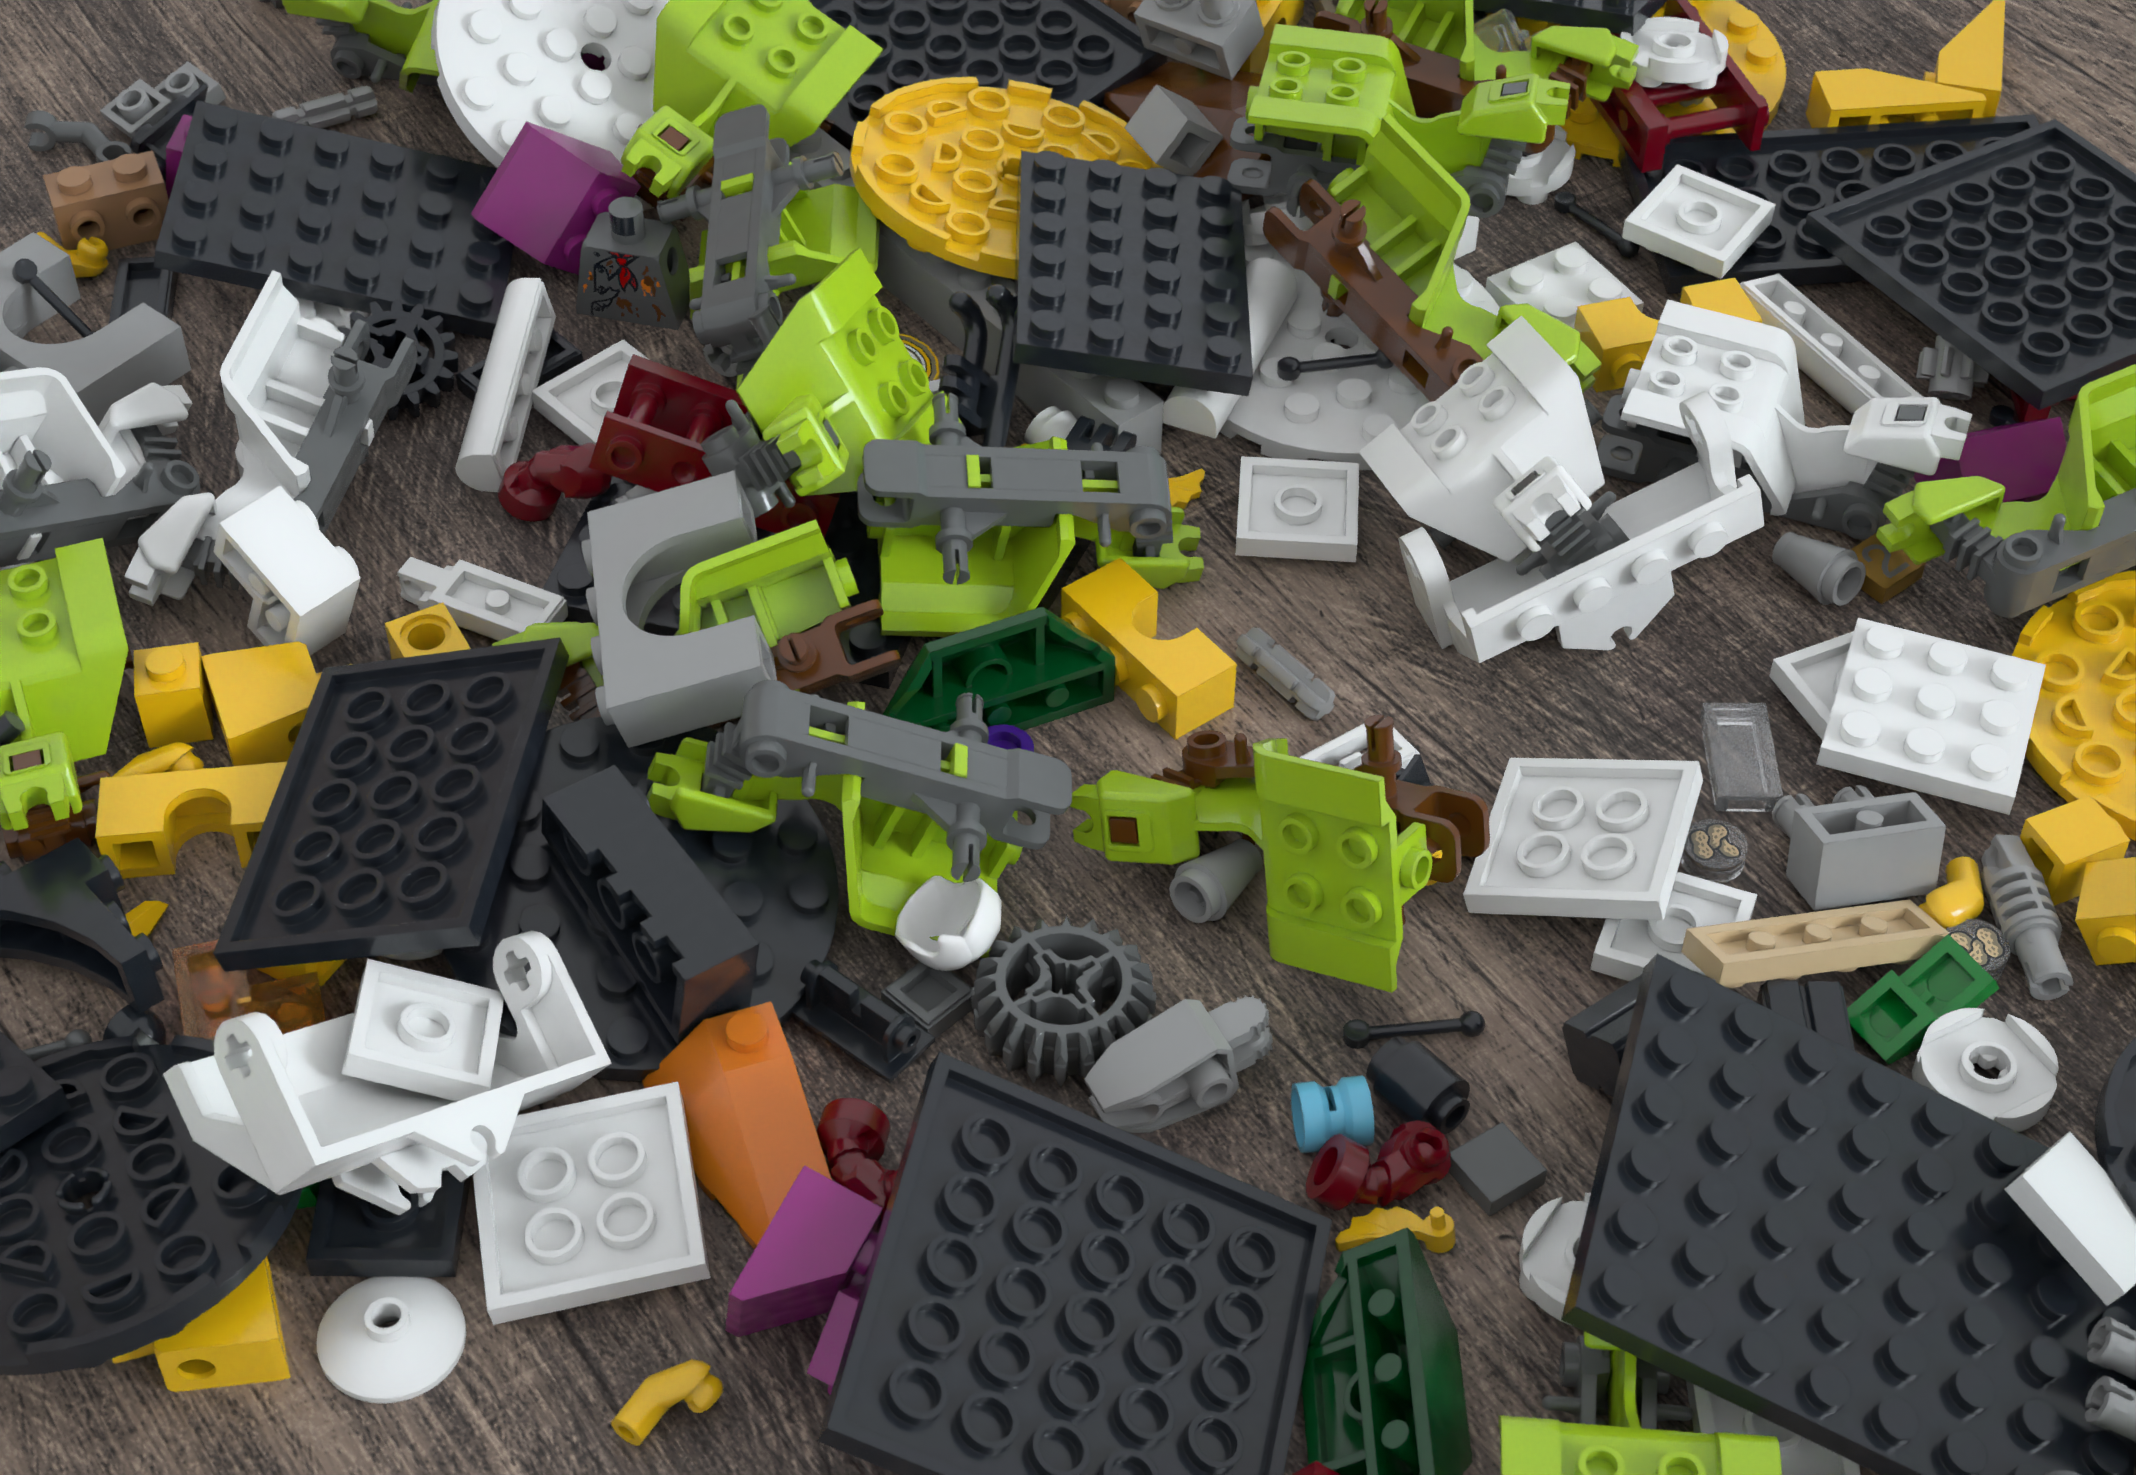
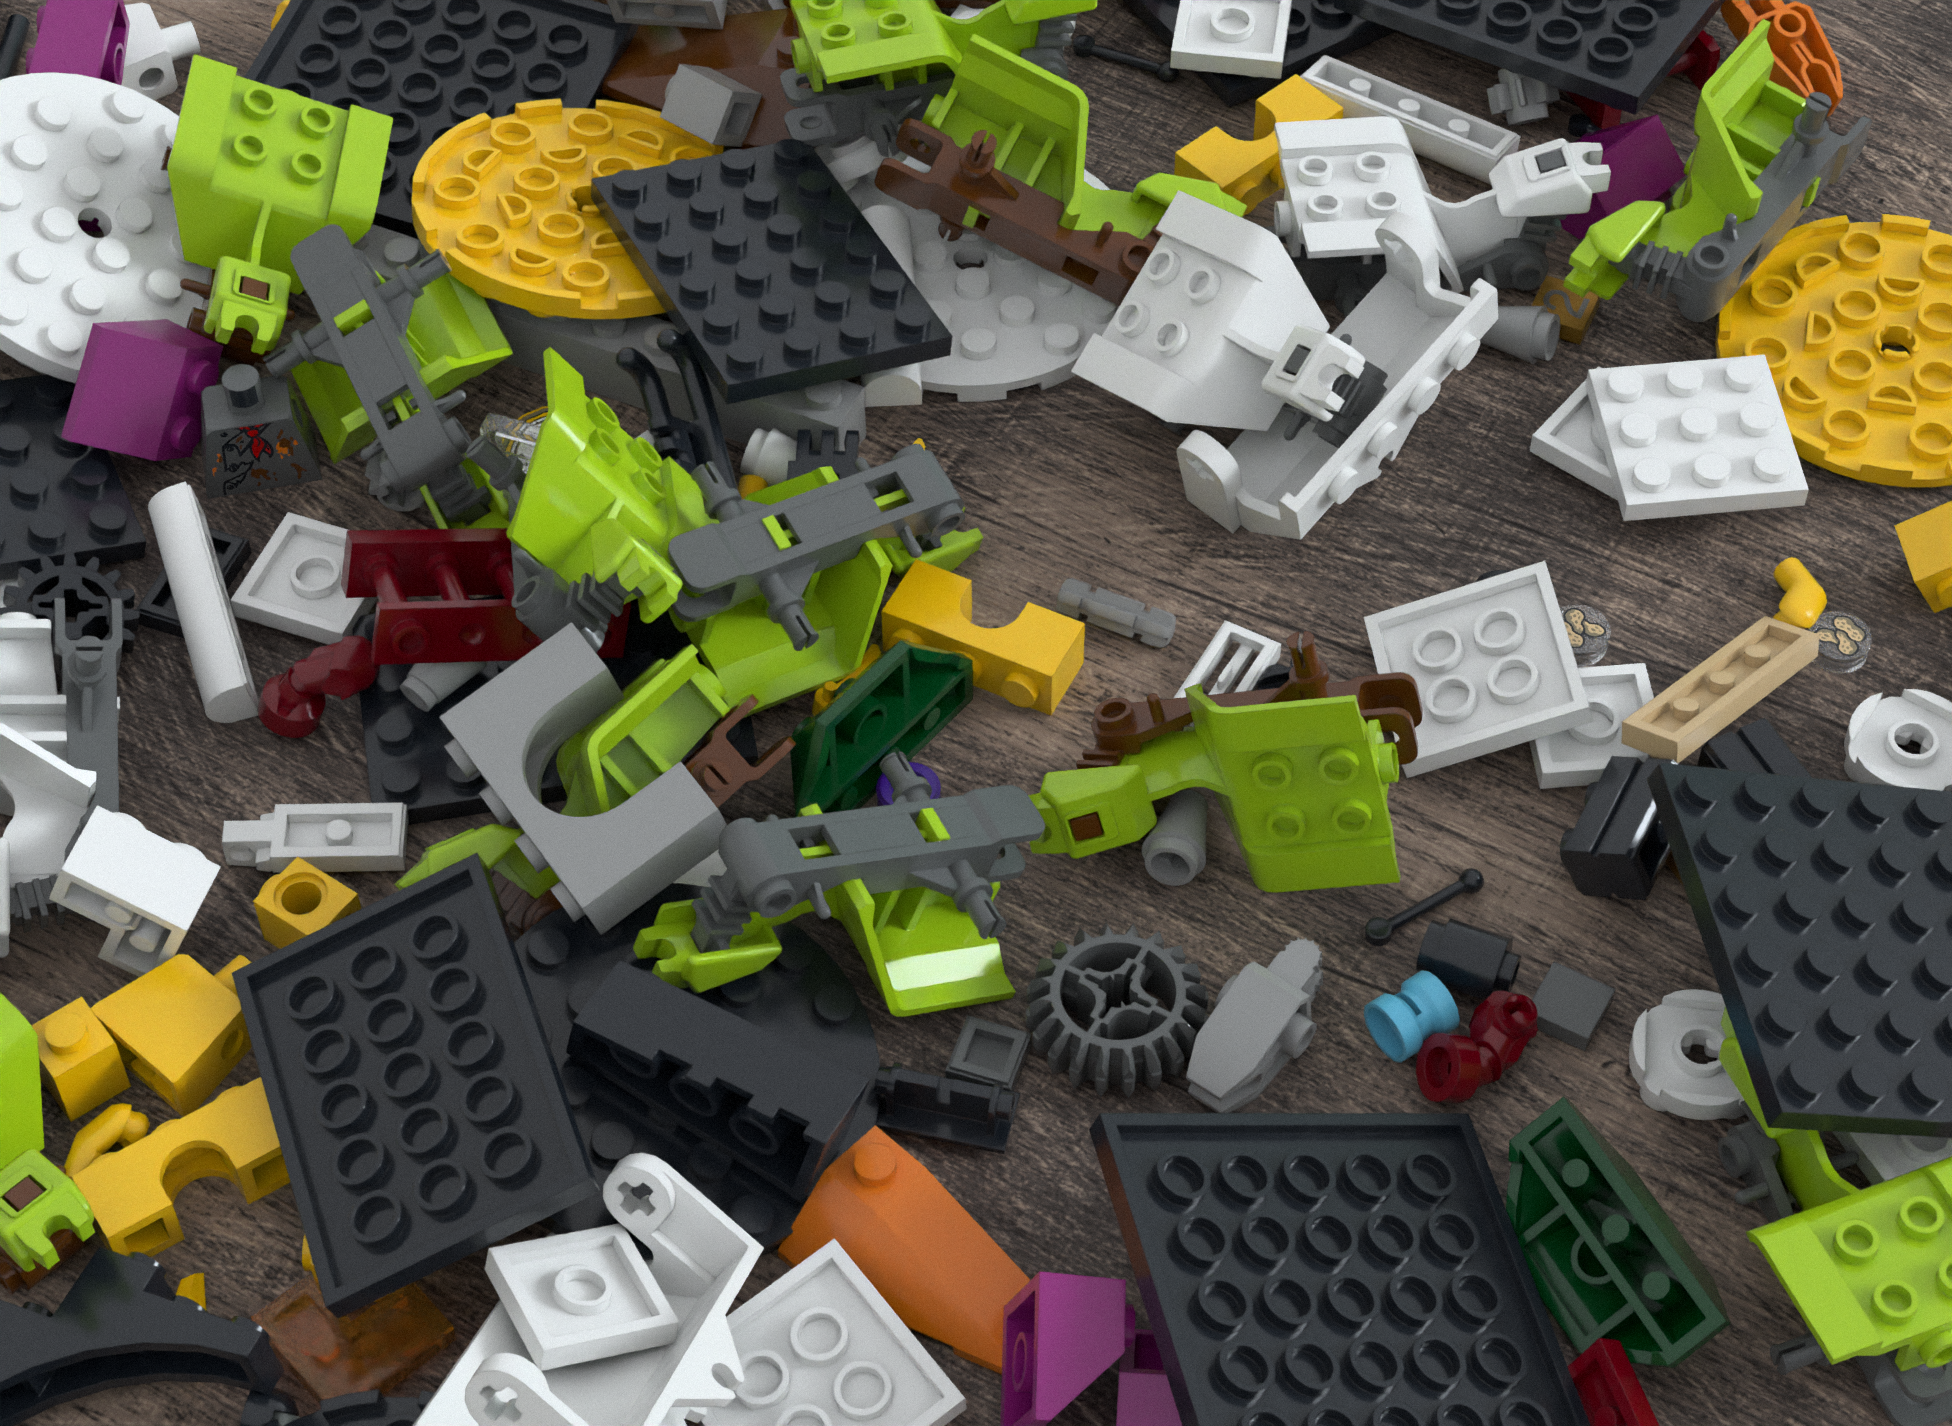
camera: 25 degrees left, 5 degrees up
dark red arm [816,1098,898,1222] -> none
white hair [895,875,1002,971] -> none
white plate [1235,456,1359,562] -> none
black hinge [1277,349,1394,381] -> none
yellow piece [1335,1206,1456,1253] -> none
white plate [1486,241,1644,328] -> none
clear tile [1700,702,1783,812] -> none
light grey brick [1772,785,1946,911] -> none
green slope [1847,934,1999,1065] -> none
light grey hinge [1981,834,2074,1000] -> none
yellow brick [2020,795,2130,906] -> none

